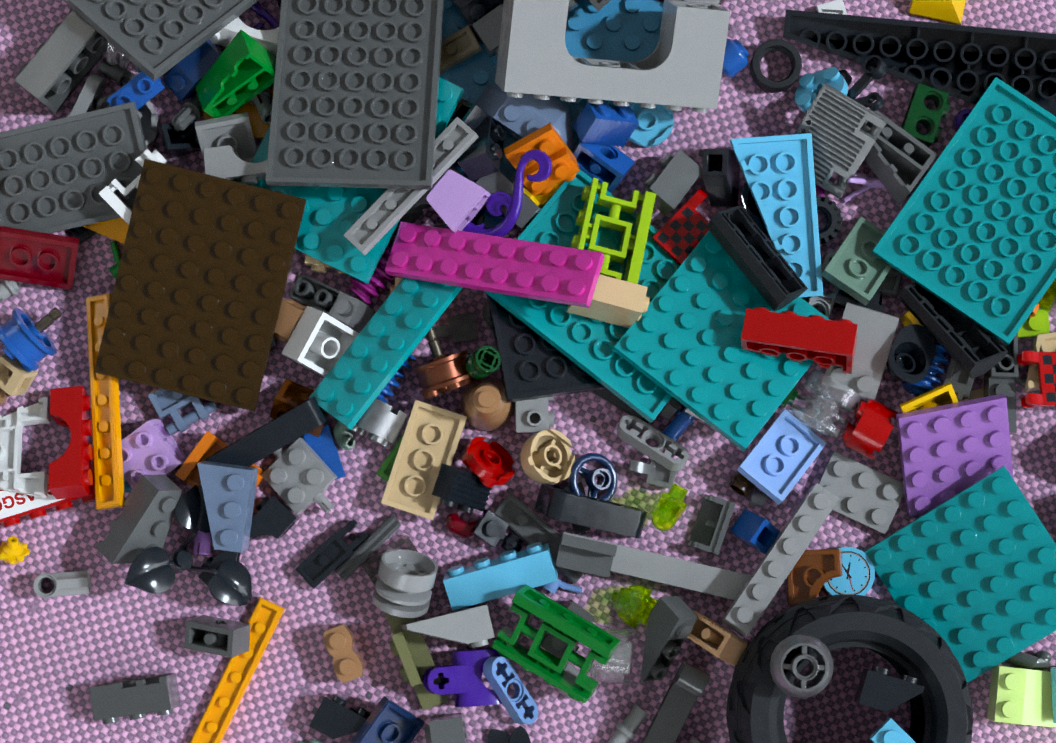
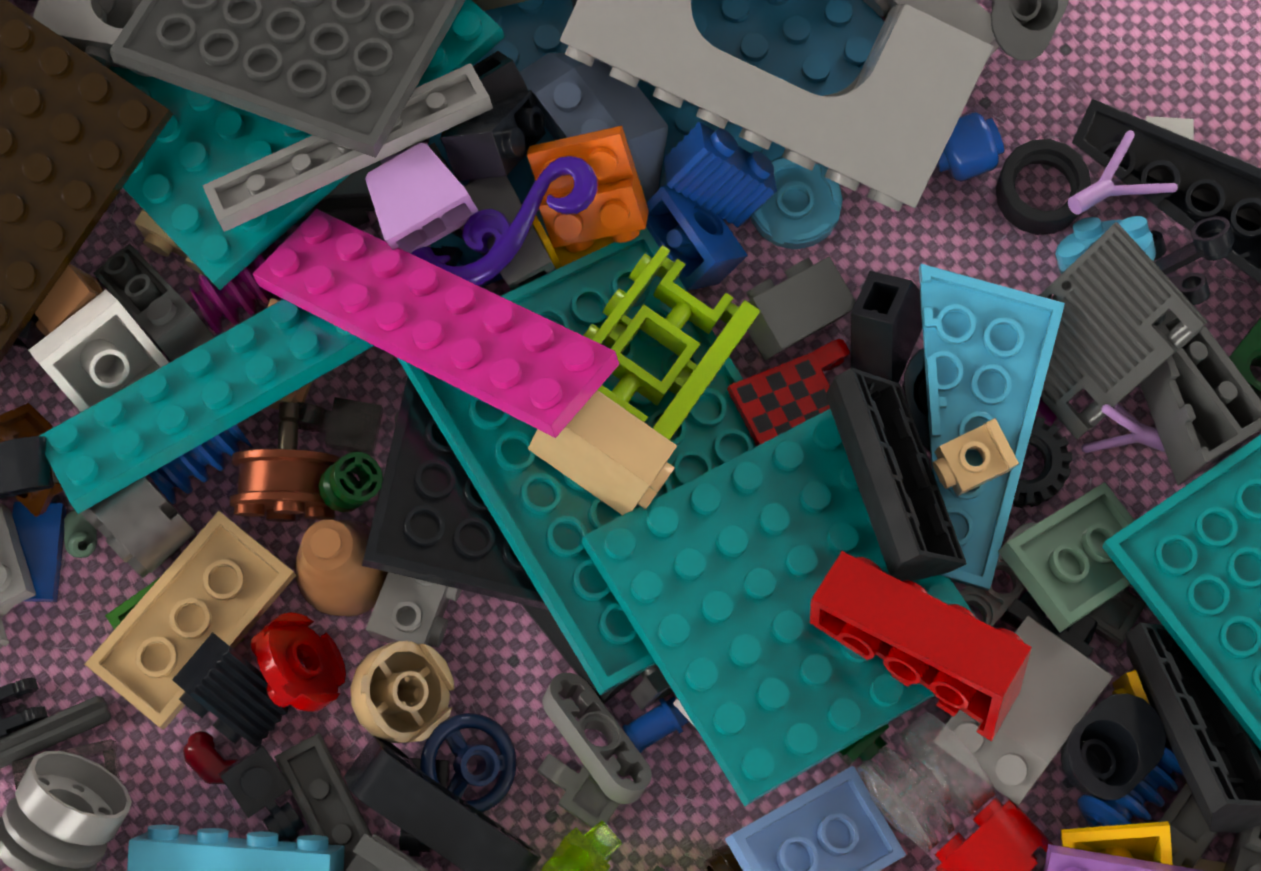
camera: 25 degrees right, 10 degrees down
none -> tan brick [933,418,1019,497]
none -> lavender plant [1068,130,1178,215]

